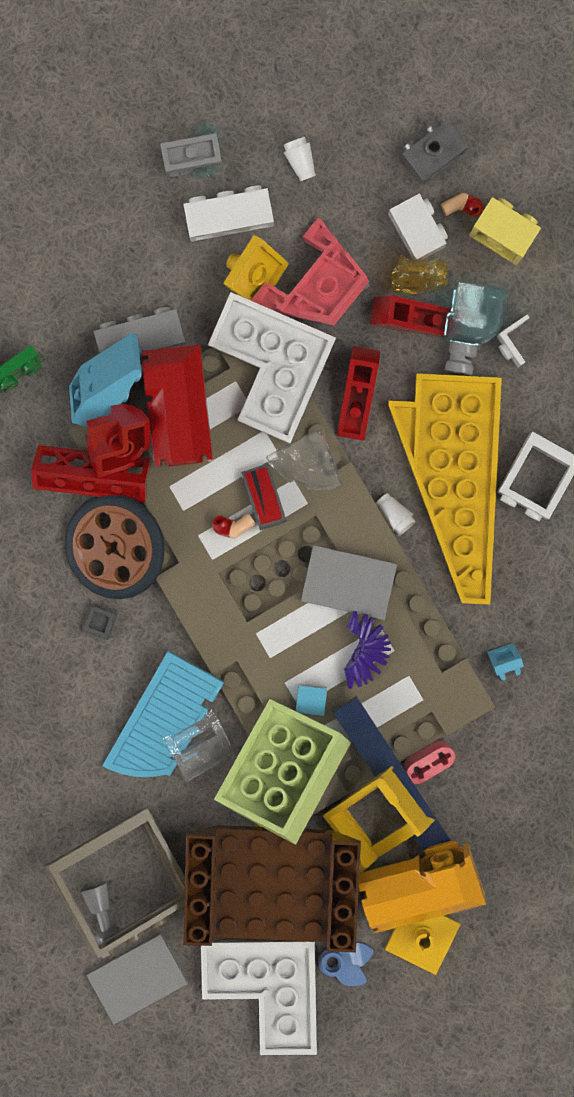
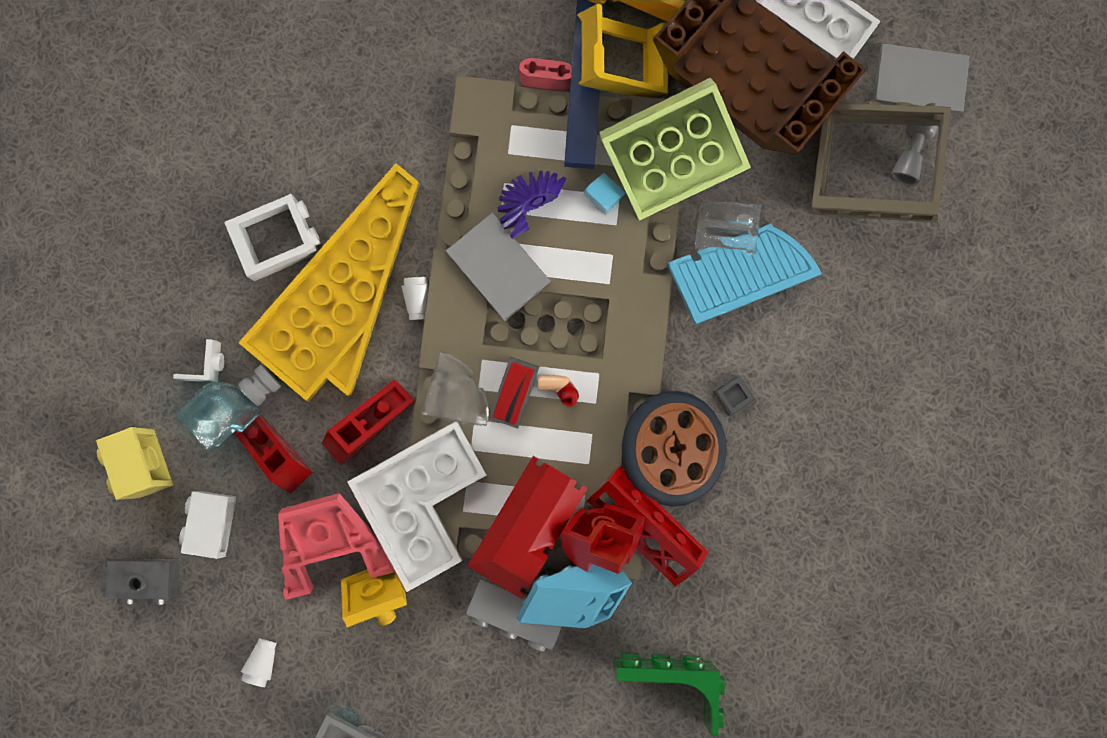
camera: 135 degrees left, 5 degrees down
white brick [184,186,274,242] -> none
clear yellow animal [392,255,448,294] -> none
arm [440,193,484,216] -> none
medium azure tile [487,643,524,680] -> none

